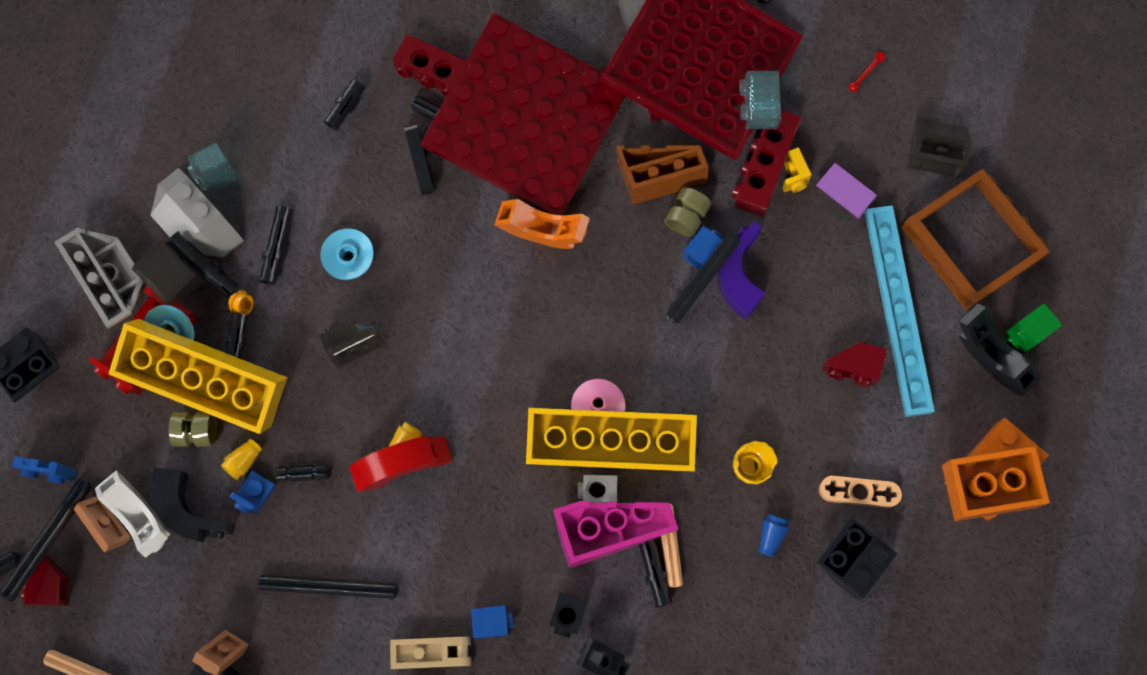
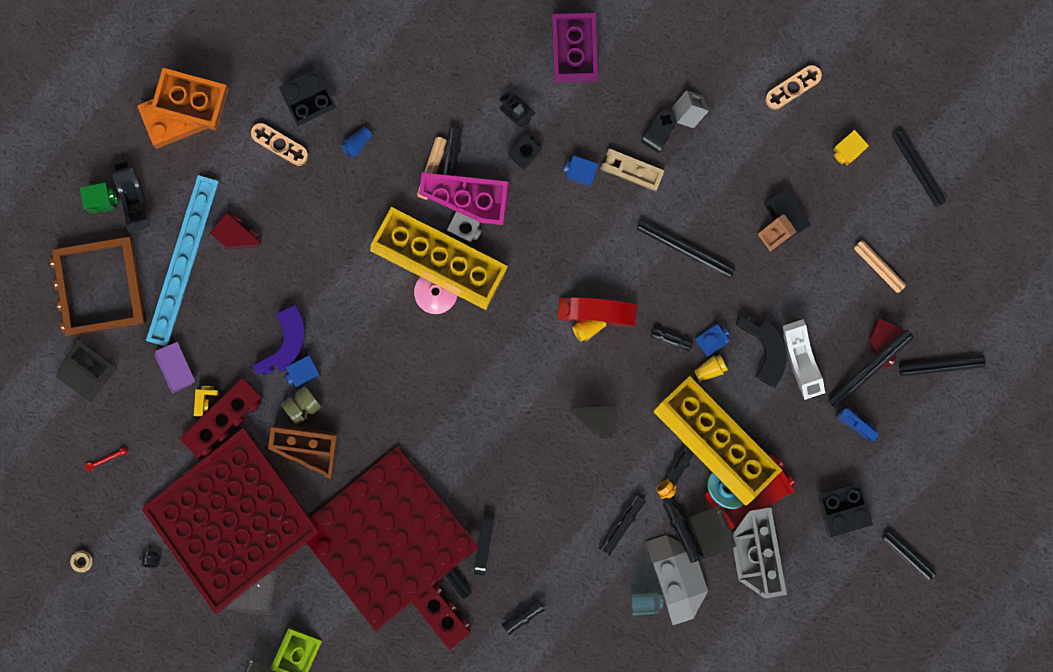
camera: 160 degrees left, 10 degrees up
nougat plate [74,496,131,553] -> none
olive wheel [169,411,217,447] -> none
medium azure dish [320,229,374,280] -> none
orange arch [494,199,590,249] -> none
black axle [666,232,741,324] -> none
yellow hair [733,441,777,485] -> none
clear light blue brick [739,71,781,130] -> none

